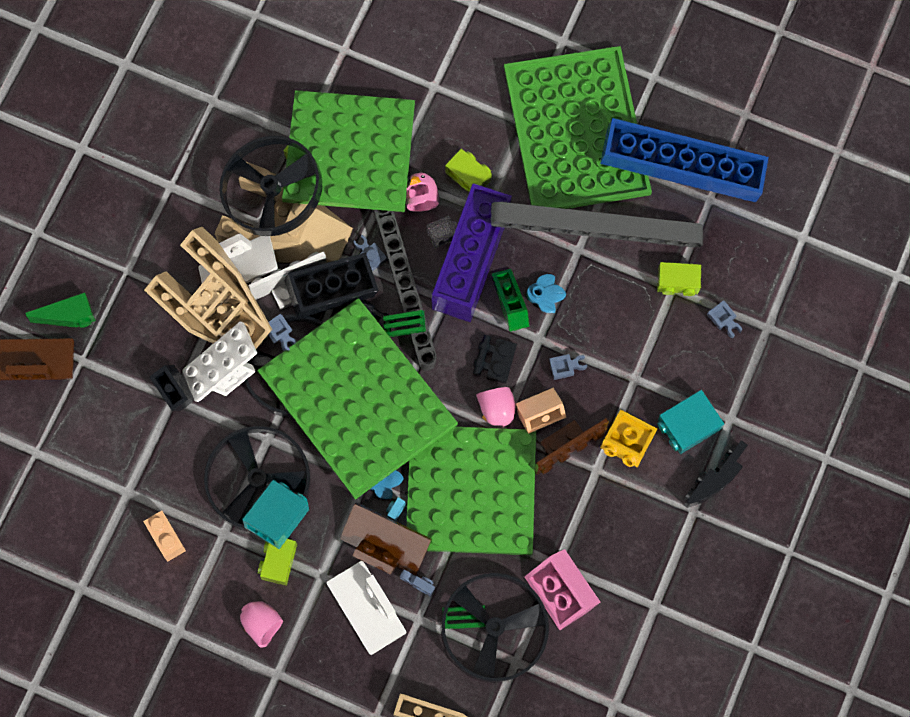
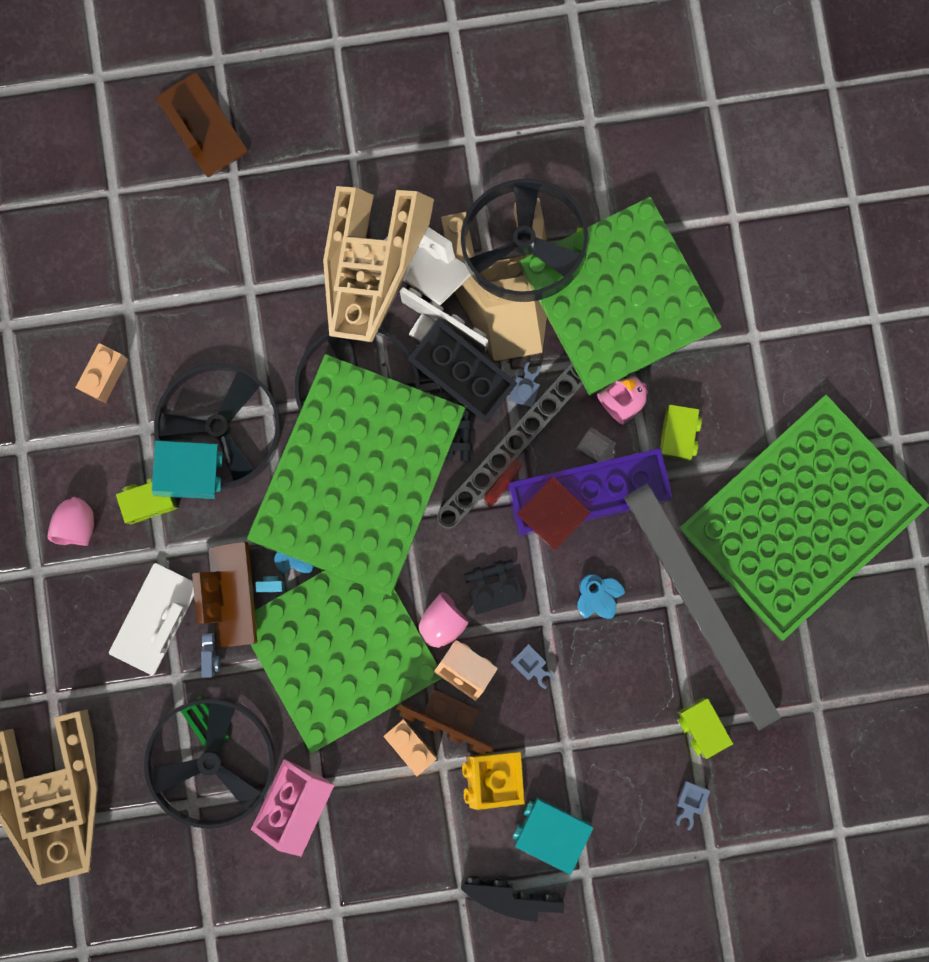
camera: 60 degrees right, 10 degrees up
green slope [25,293,96,328] -> none
black brick [149,365,194,411] -> none
white bracket [182,321,257,402] -> none
sand blue plate [268,314,296,351] -> none
green tile [383,310,426,337] -> none
green slope [492,269,530,332] -> none
blue brick [600,118,769,202] -> none
none -> light nougat brick [384,718,437,776]
none -> clear red tile [483,459,522,508]
none -> clear red tile [517,477,591,551]

